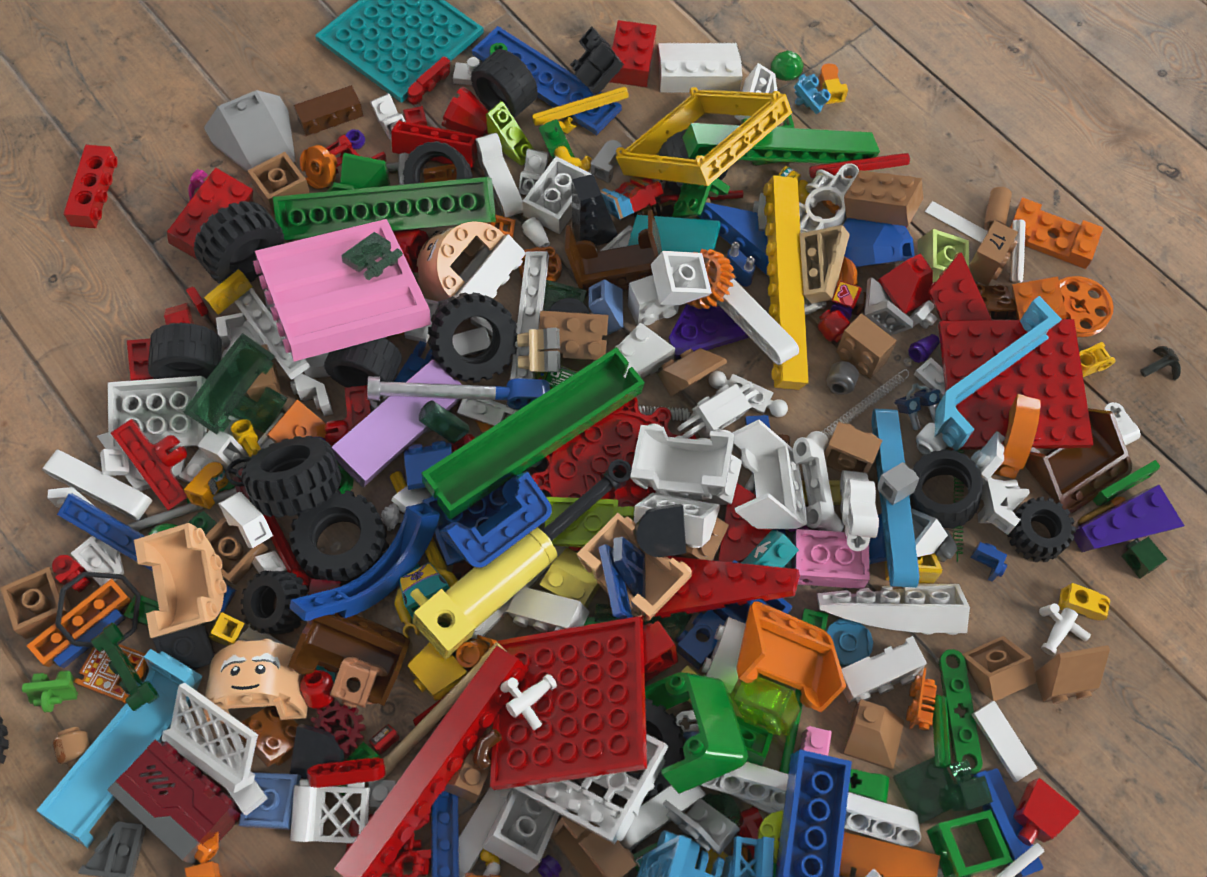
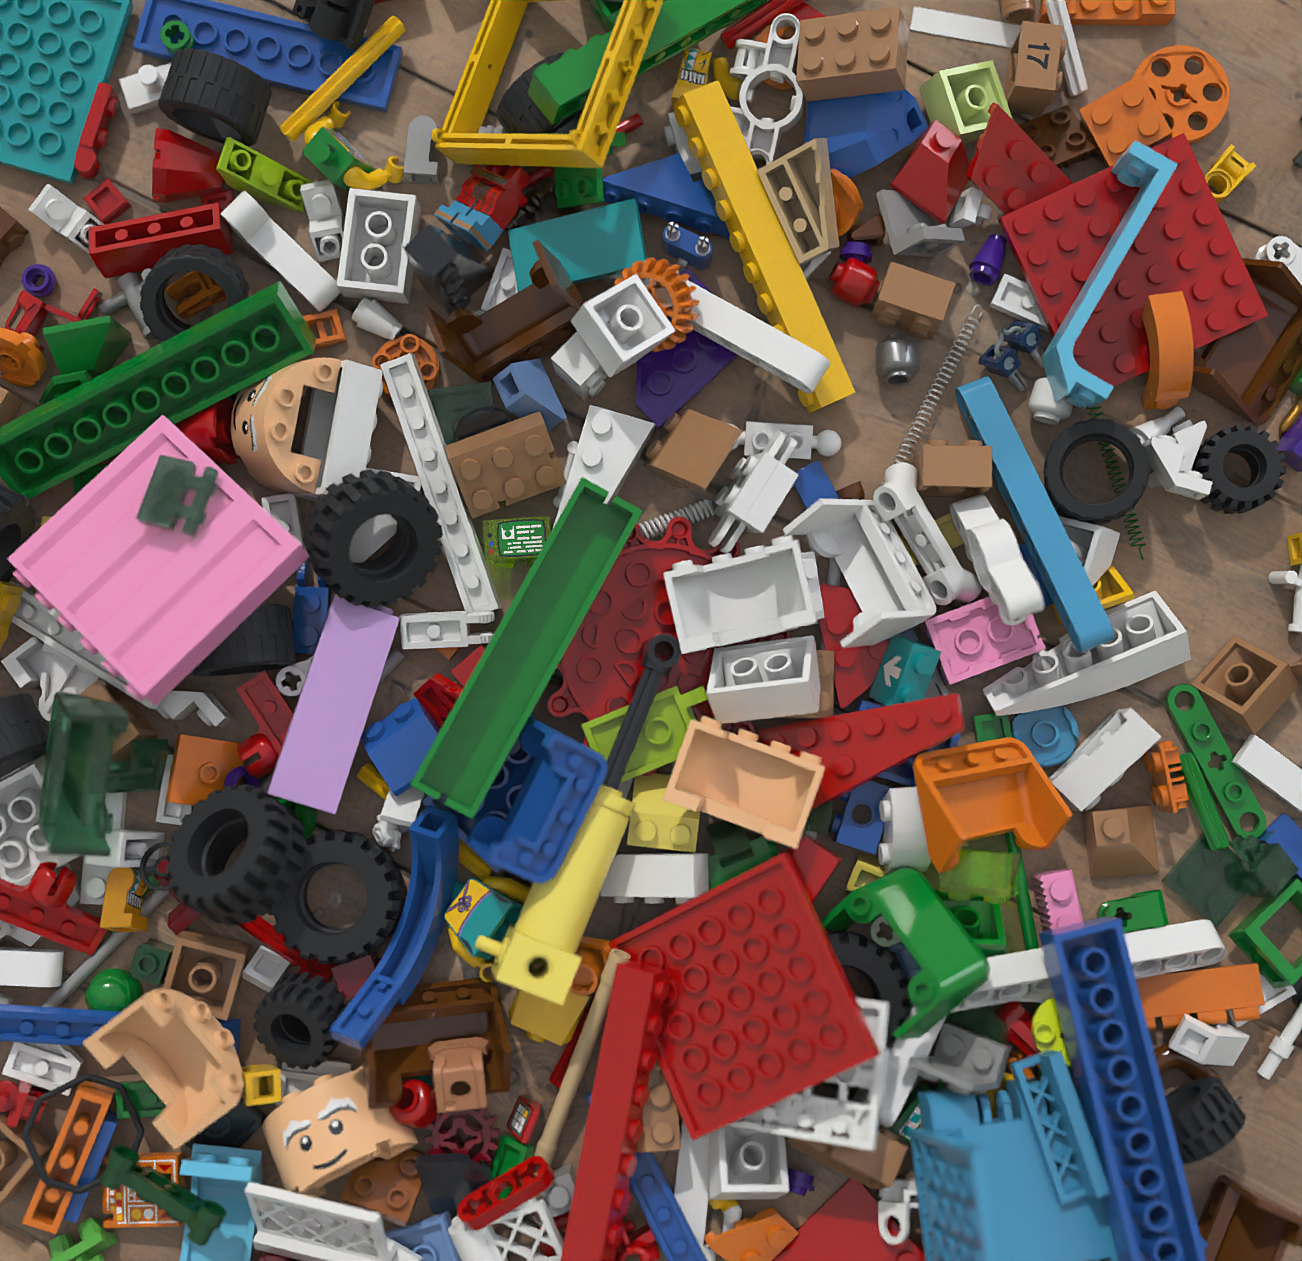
camera: 15 degrees left, 20 degrees up
white slope [218,492,273,548] -> none
yellow axle [230,419,261,457] -> none
flat silver piece [367,376,550,410] -> none
clear green brick [419,400,470,444] -> none
reddish brown arm [473,729,502,769] -> none
white piece [501,674,557,731] -> none
hips [517,327,561,372] -> none
blue tile [598,544,633,619] -> none
dark blue wing [611,536,645,598] -> none
black tile [634,504,686,557] -> none
tile [832,281,862,309] -> none
light grey brick [877,462,919,505] -> none
dark grey arm [935,530,957,562] -> none
blue bracket [970,542,1007,582] -> none
white wing [971,431,1005,479] -> none

